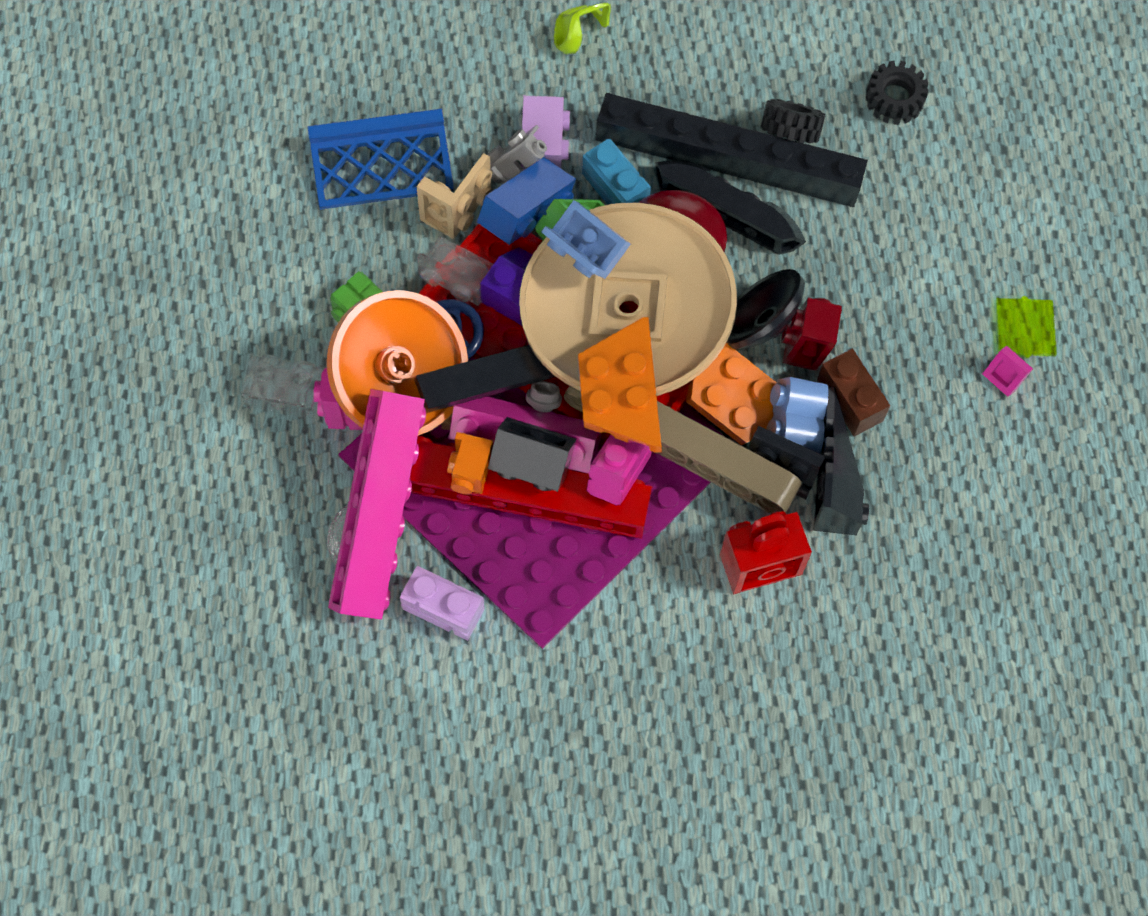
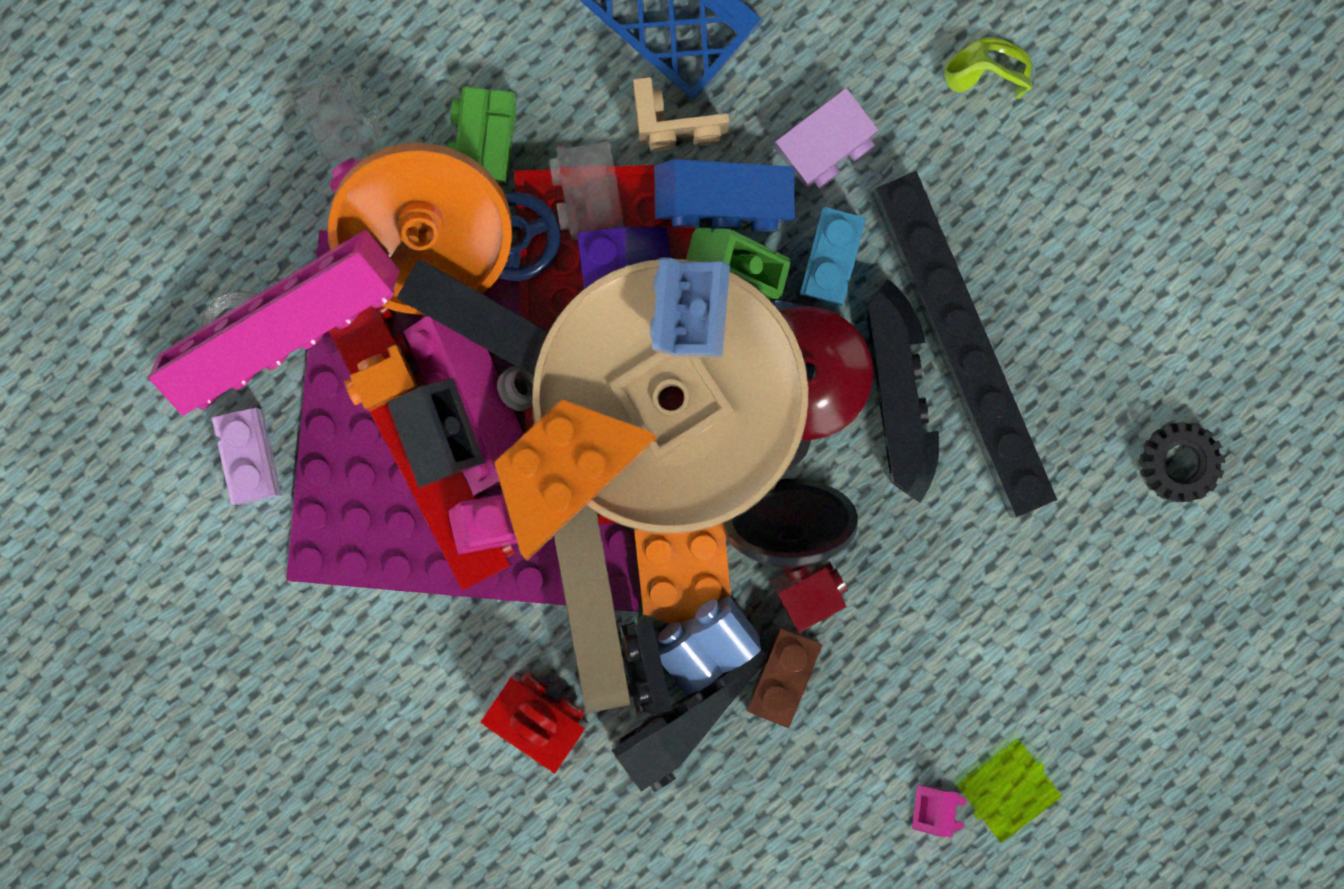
camera: 55 degrees right, 20 degrees up
light grey hinge [487,125,547,184] -> none
black tyre [760,99,826,143] -> none

